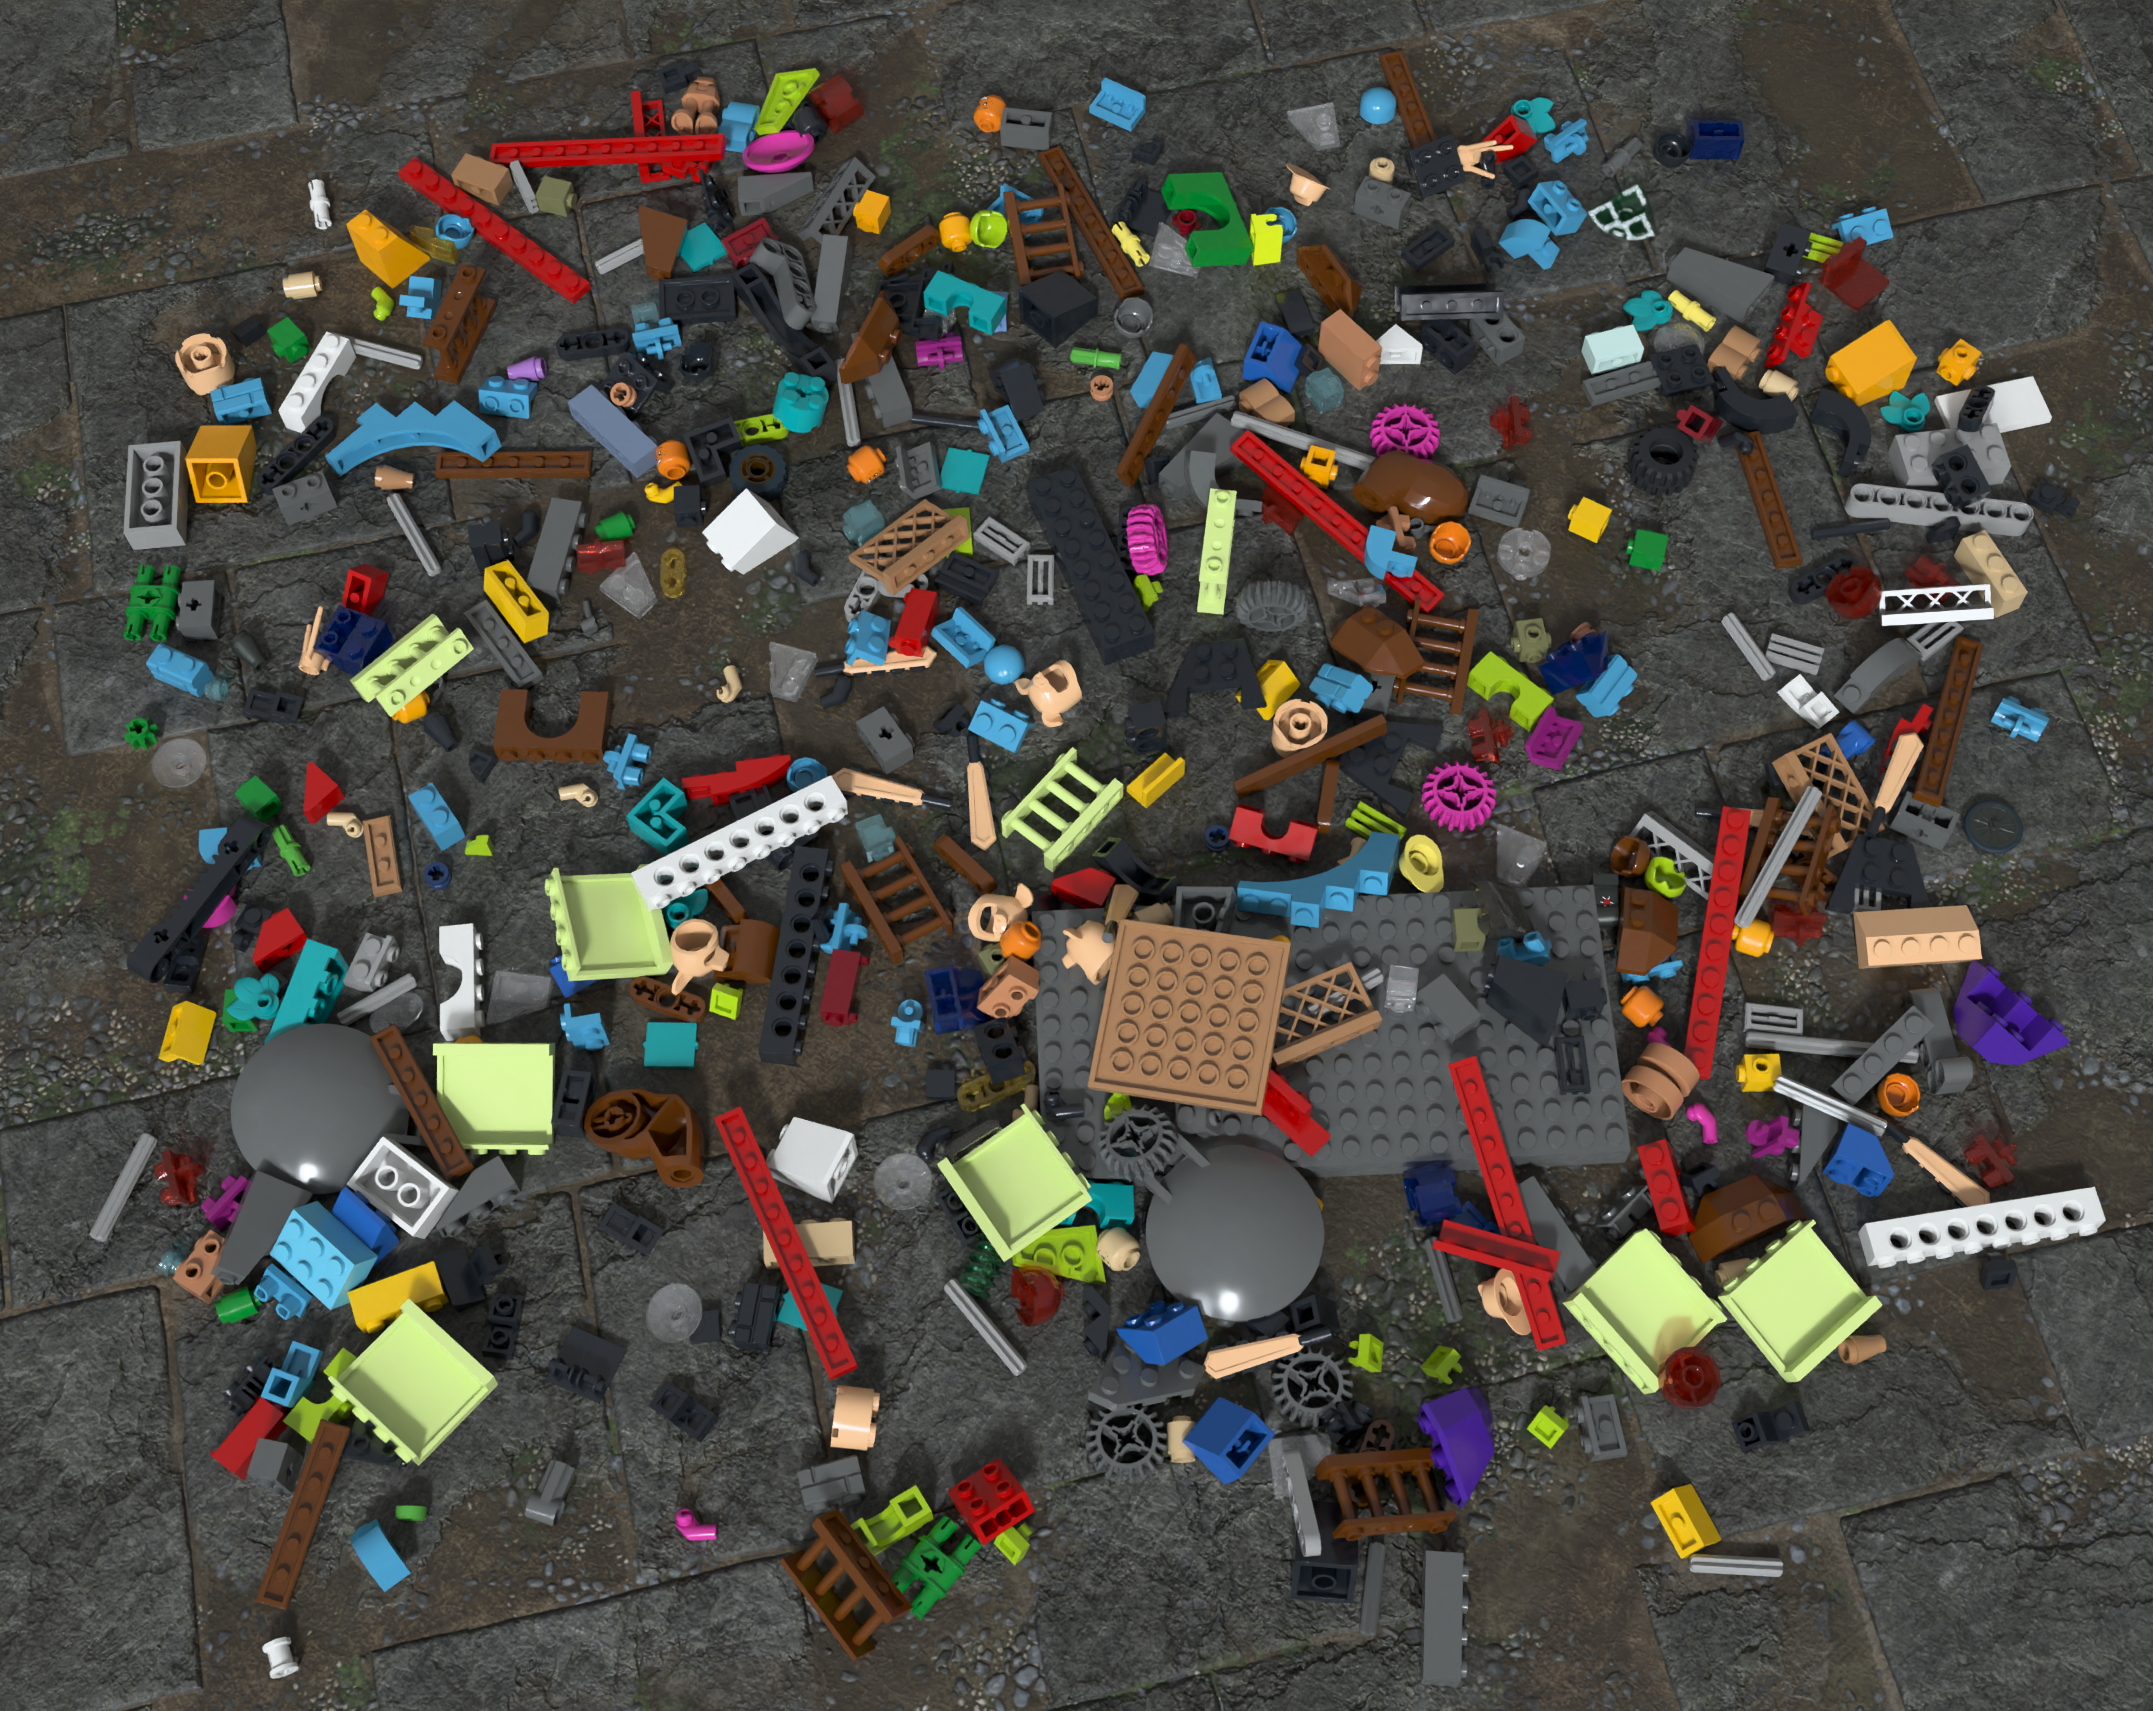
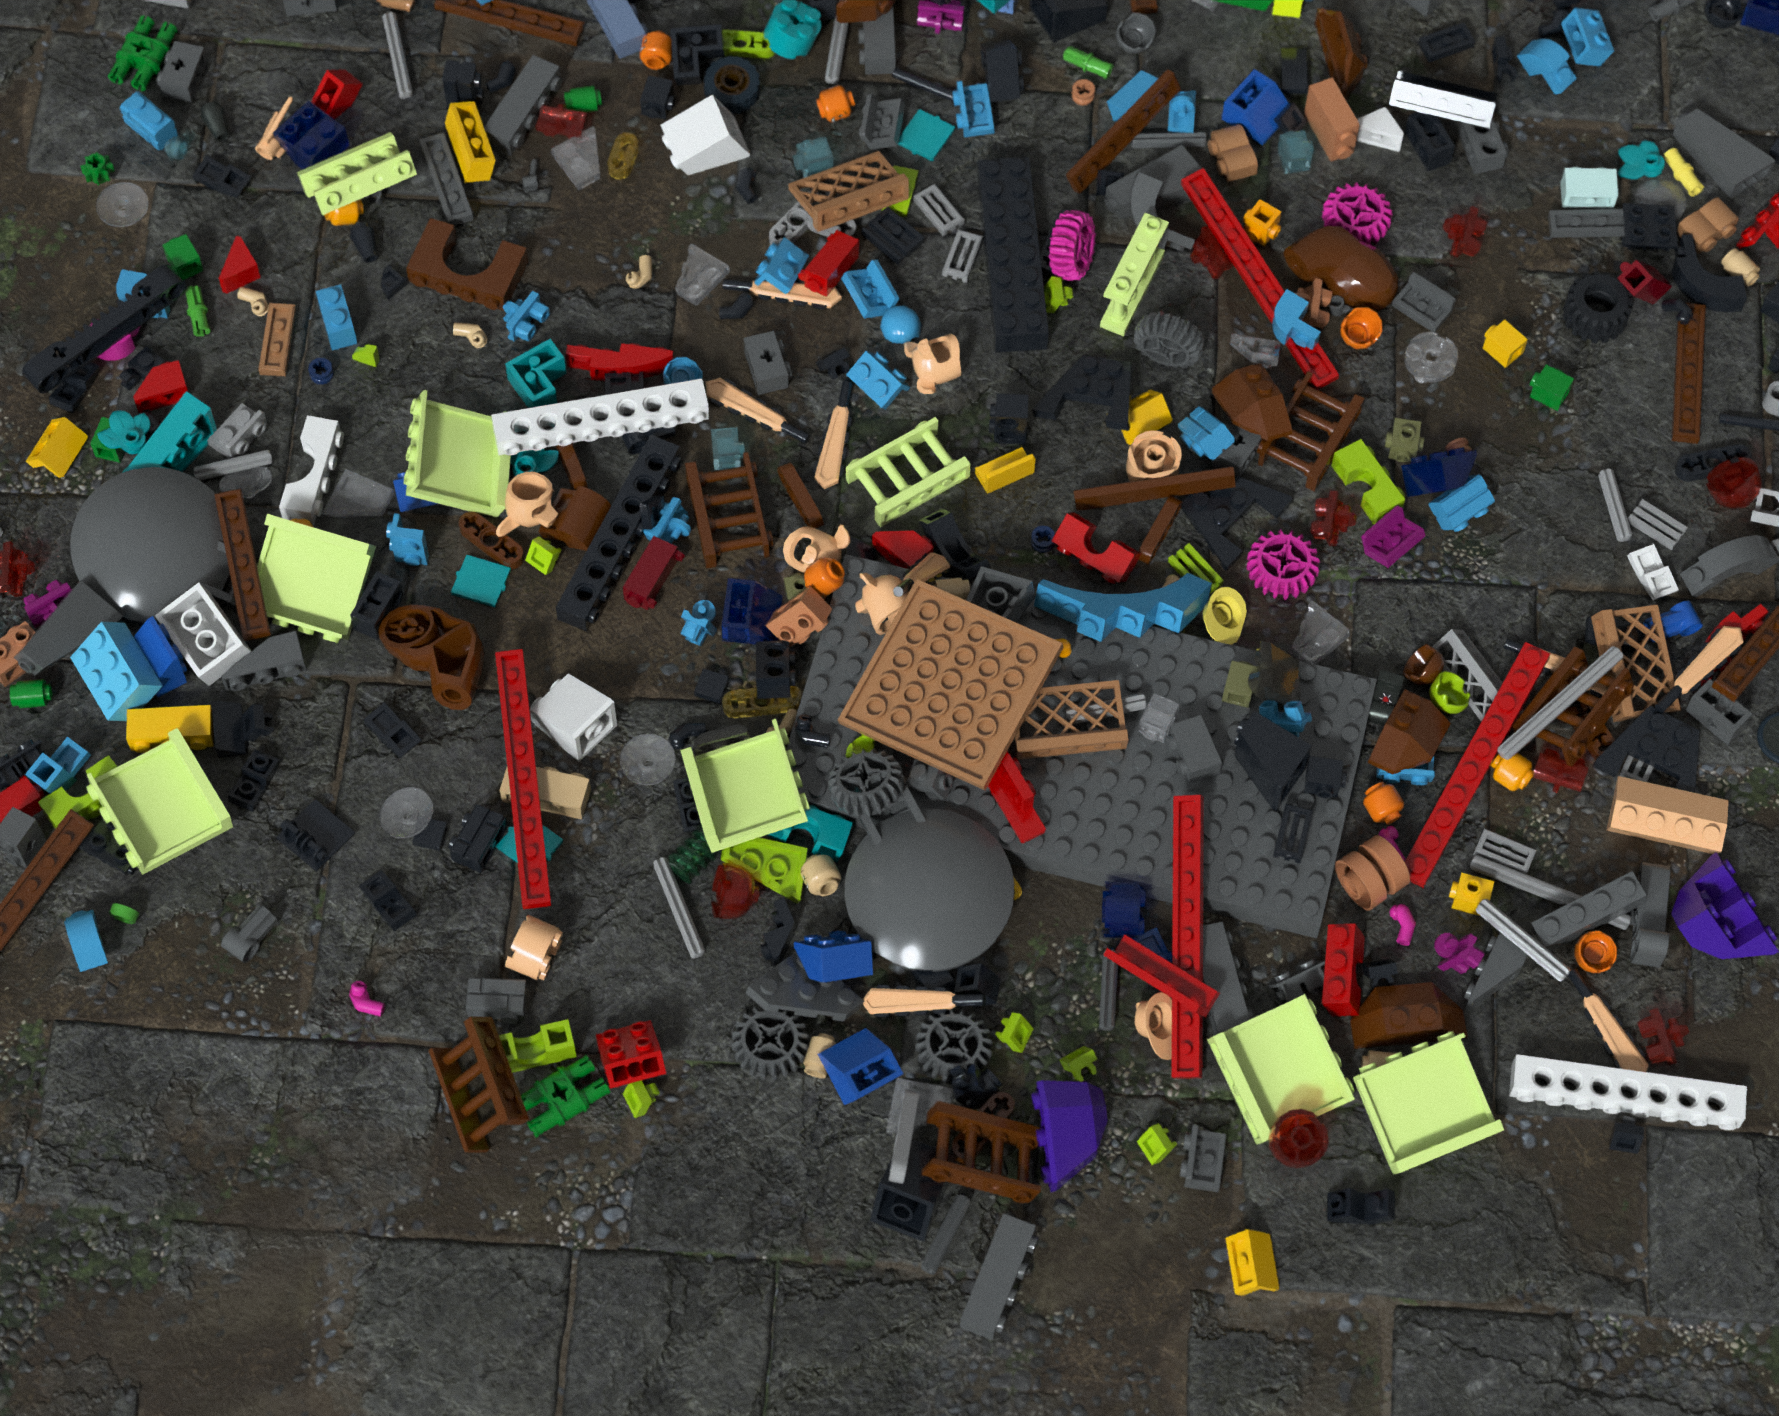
camera: 15 degrees right, 0 degrees up
dark azure hips [254,1264,313,1320] -> none
yellow arm [644,481,682,504] -> none
light grey axle [1230,411,1375,470] -> none
clear green brick [1588,181,1656,240] -> none
light grey axle [1689,1554,1783,1577] -> none
blue slope [1822,1123,1894,1198] -> none
medium nougat cone [1838,1334,1886,1365] -> none

